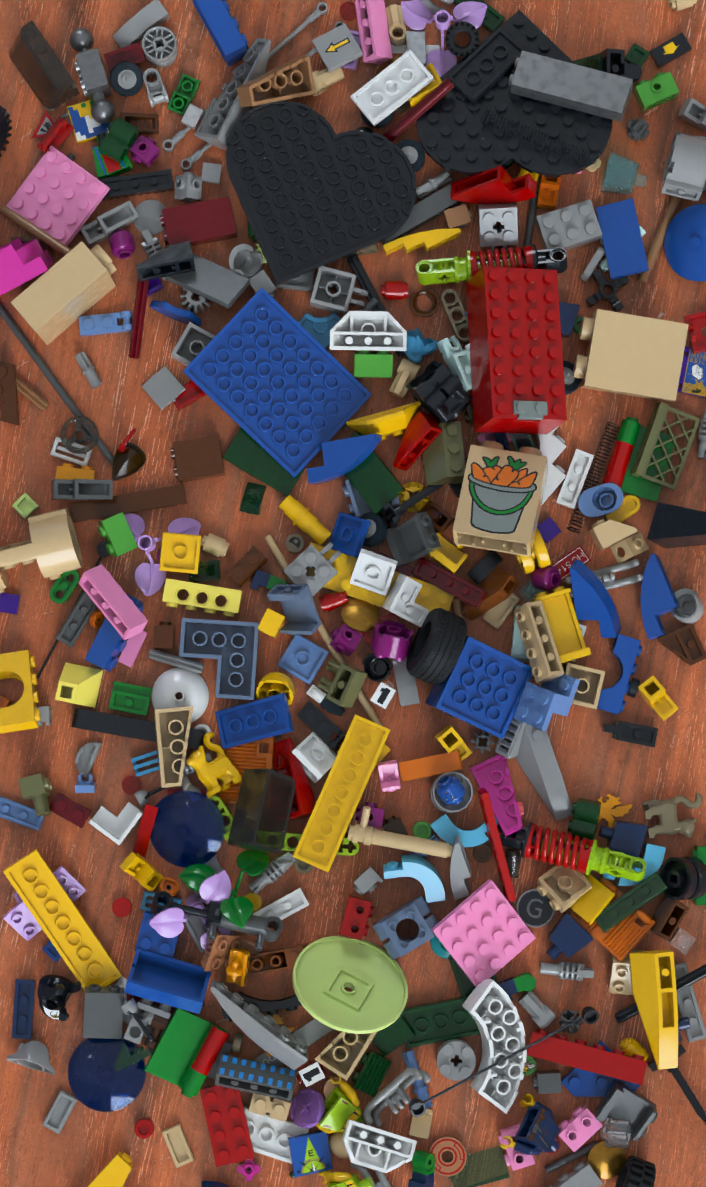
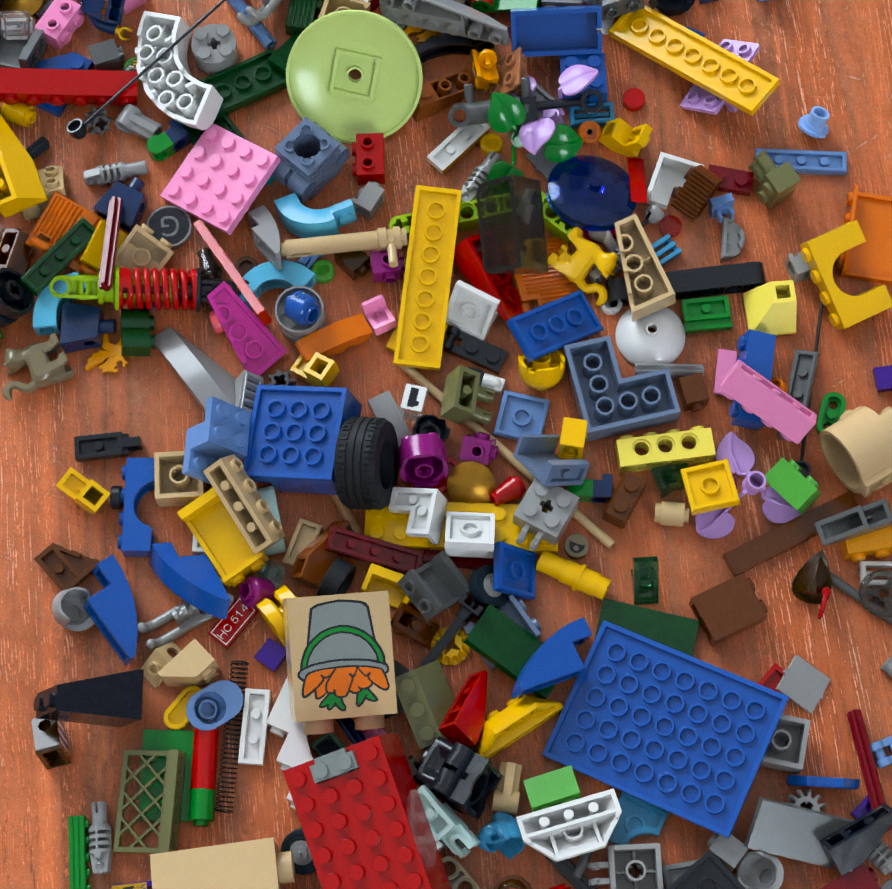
camera: 165 degrees right, 15 degrees down
none -> axle [98,196,123,291]
none -> reddish brown brick [671,165,723,220]

